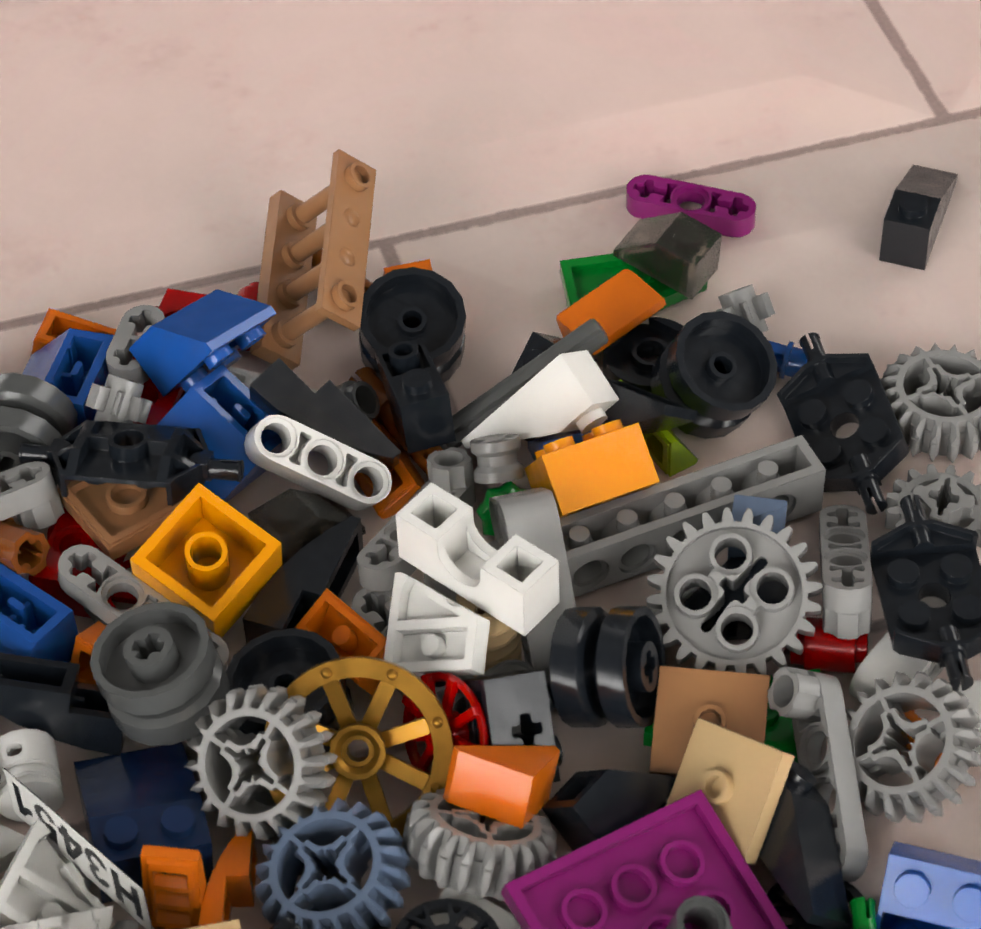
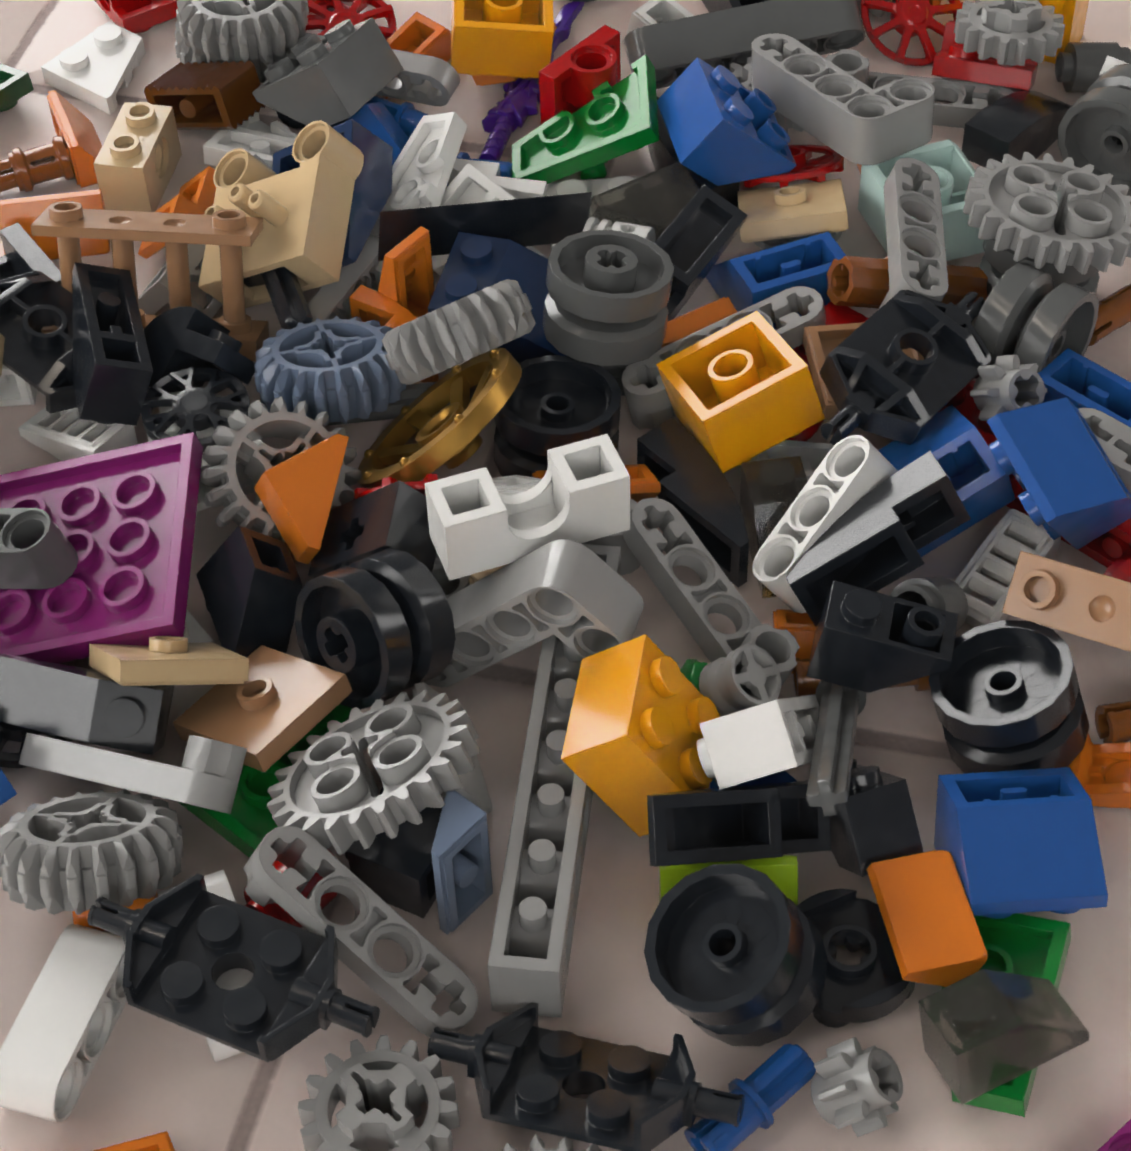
camera: 120 degrees right, 0 degrees up
none -> blue slope [934,767,1108,919]

